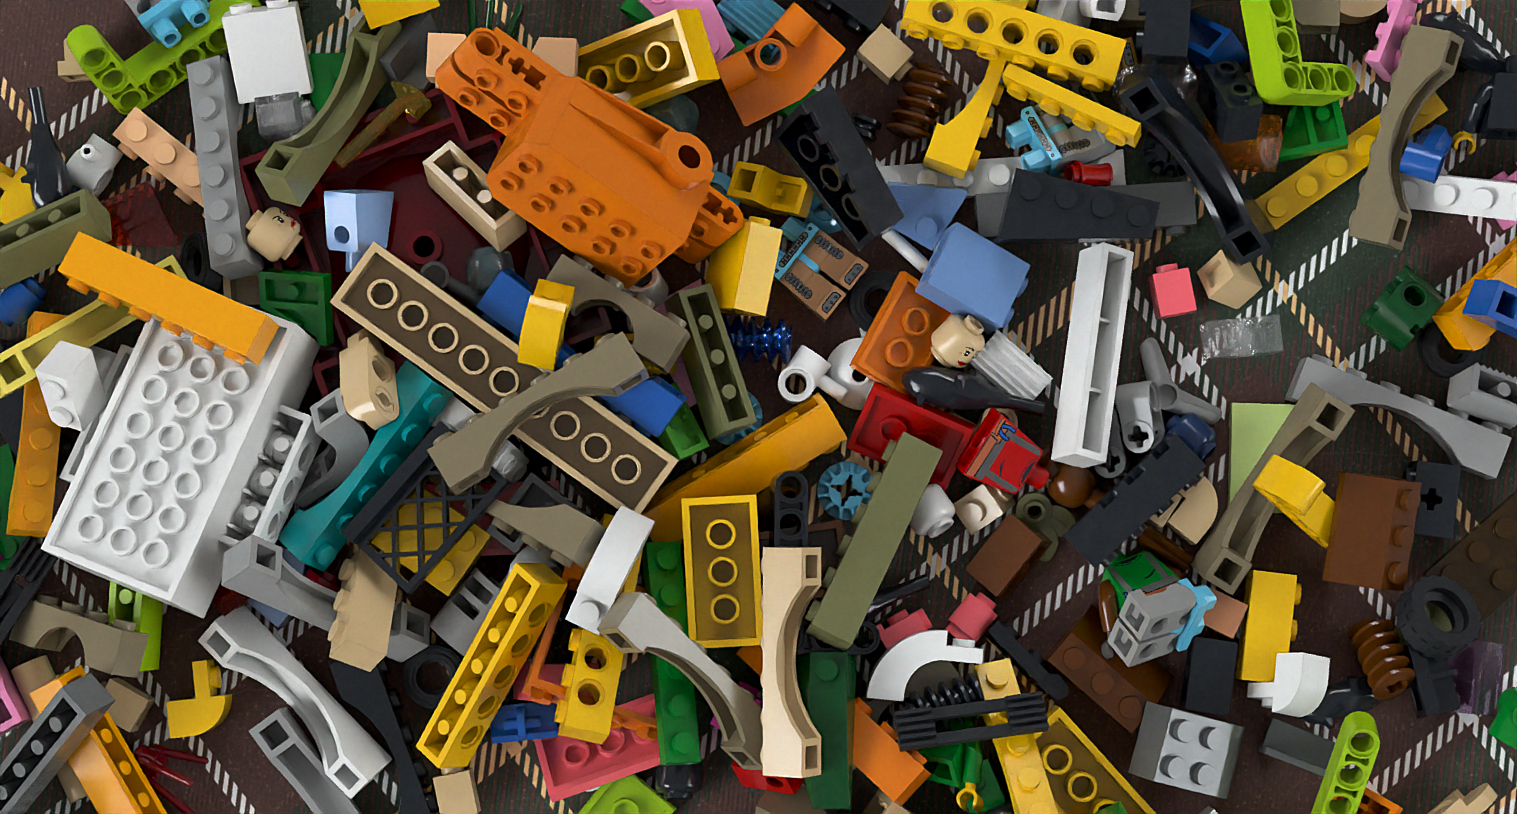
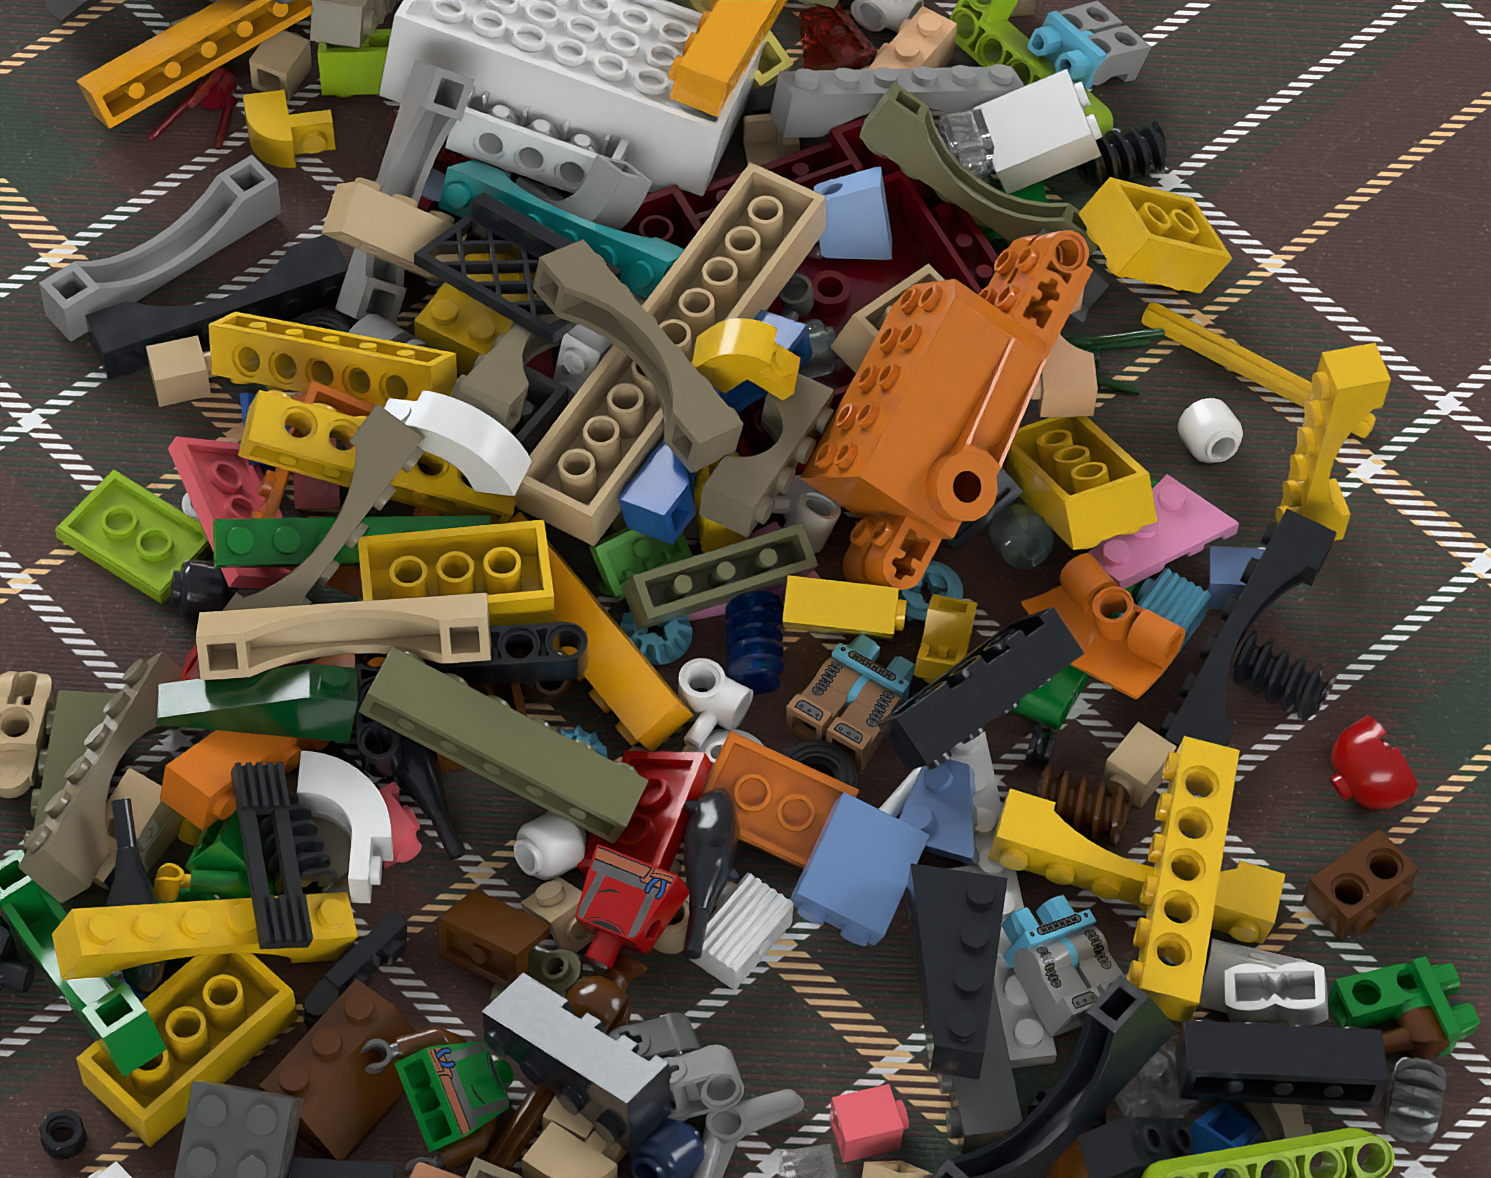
camera: 85 degrees right, 30 degrees down
white arch [198,601,392,799] -> none
tan head [245,207,303,262] -> none
green wing [258,268,334,346] -> none
clear yellow piece [333,81,432,170] -> none
tan piece [339,328,399,430] -> none
tan head [931,314,985,368] -> none
coral brick [945,592,998,642] -> none
yellow plate [1002,63,1142,148] -> none
white brick [1051,242,1134,468] -> none
red pin [1064,161,1113,186] -> none
light grey hips [1107,578,1217,667] -> none

